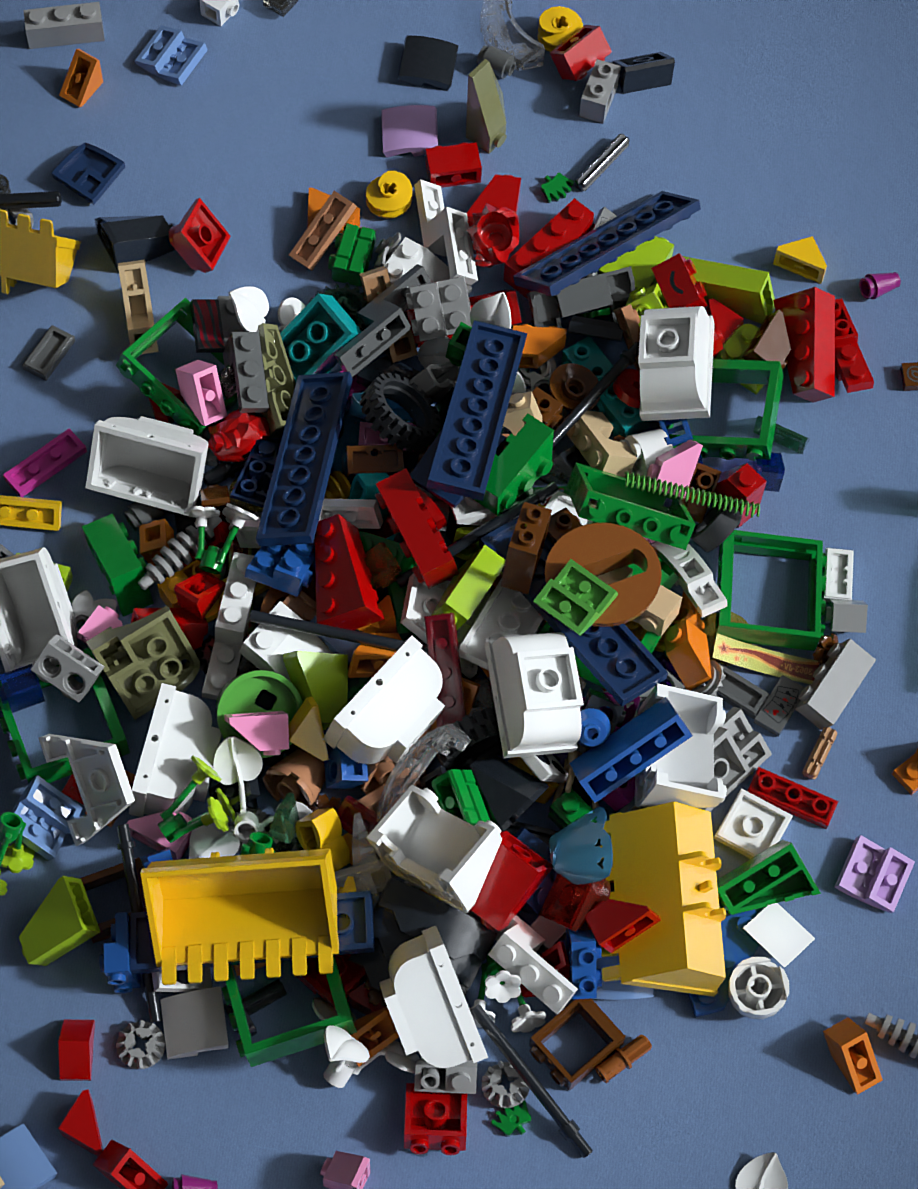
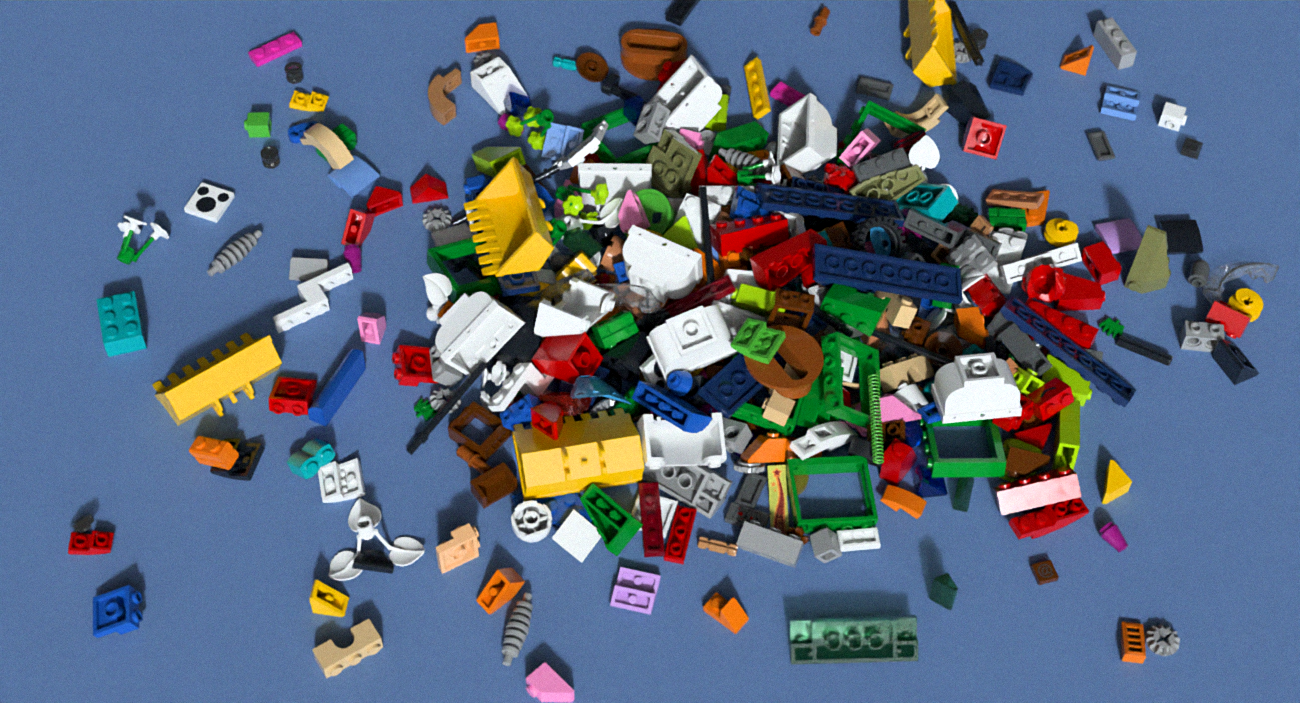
camera: 80 degrees right, 10 degrees down
none -> light nougat plate [435,523,480,574]
none -> reddish brown panel [470,462,518,509]
none -> dark red tile [638,482,665,557]
none -> orange slope [880,485,927,519]
none -> dark grey tile [1087,131,1115,161]

